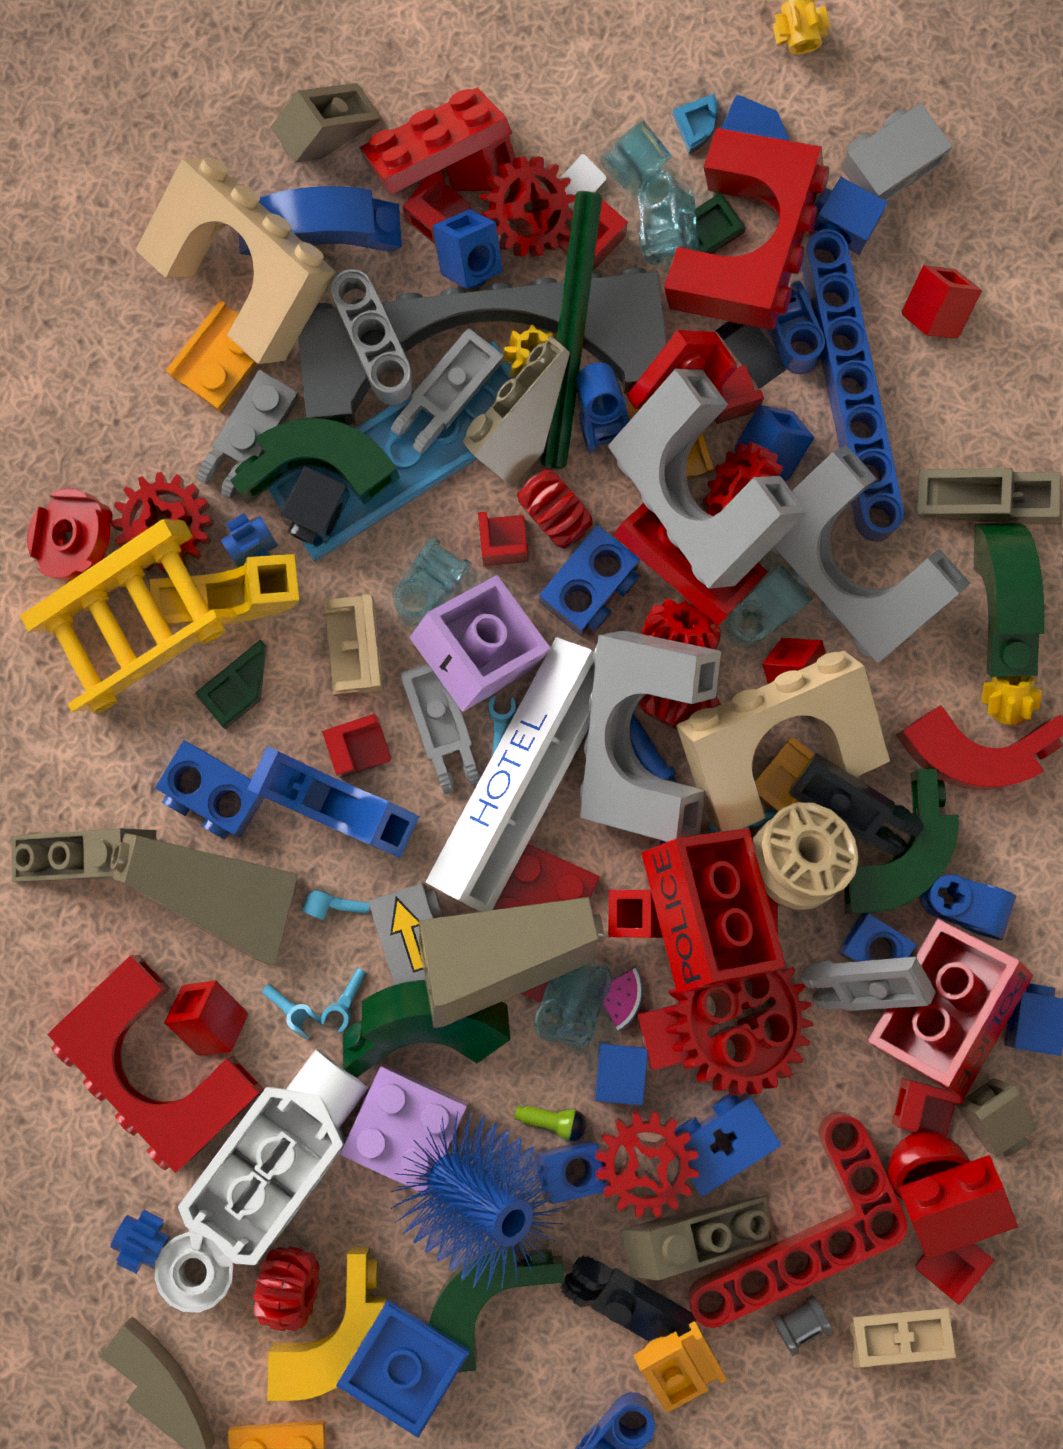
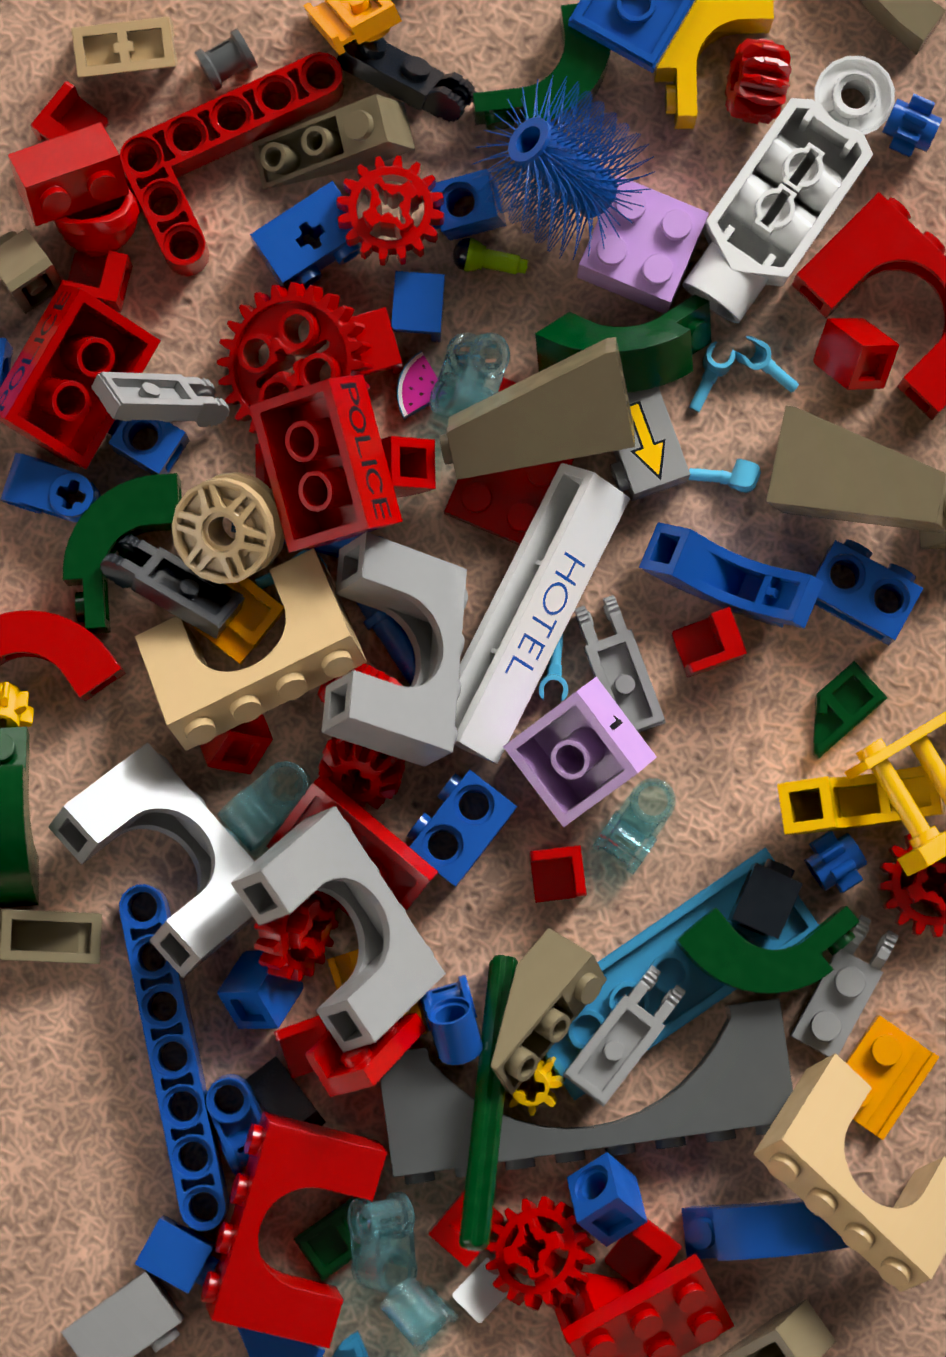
camera: 175 degrees right, 0 degrees up
tan hinge [324,594,384,696] -> none
light grey beam [331,269,414,405] -> none
red gear [517,469,593,549] -> none
red panel [902,265,982,338] -> none

